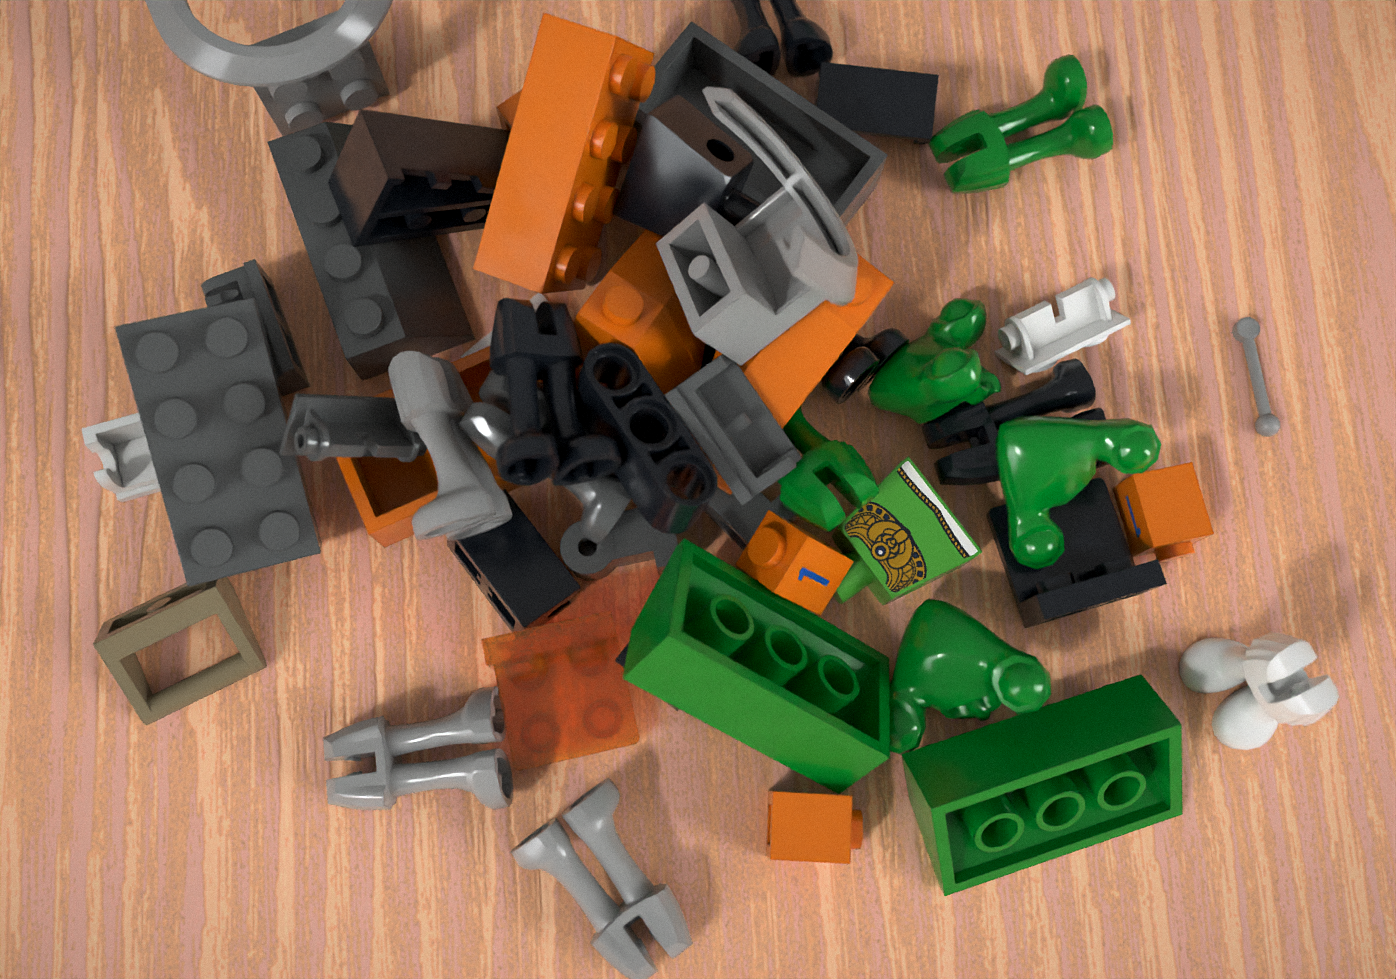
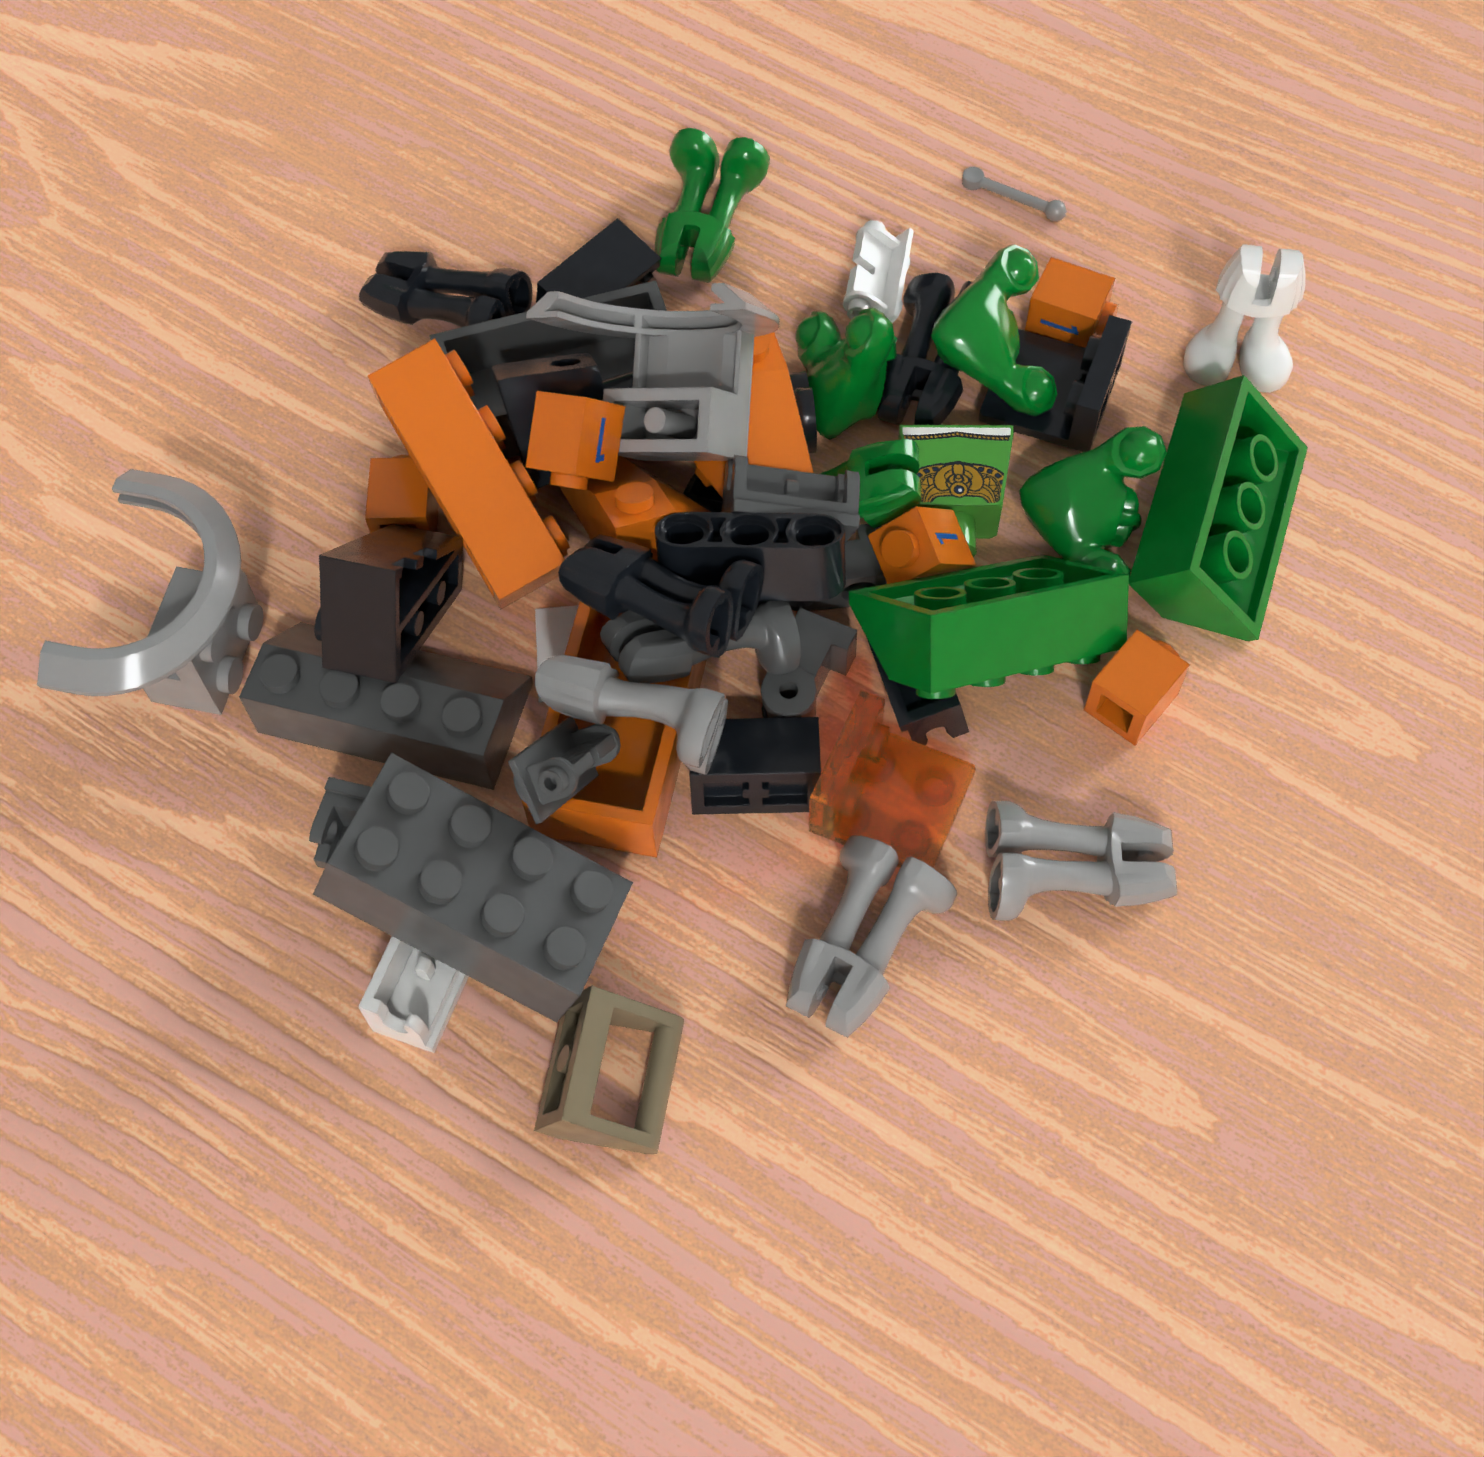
camera: 45 degrees left, 15 degrees down
none -> orange brick [525,391,626,490]

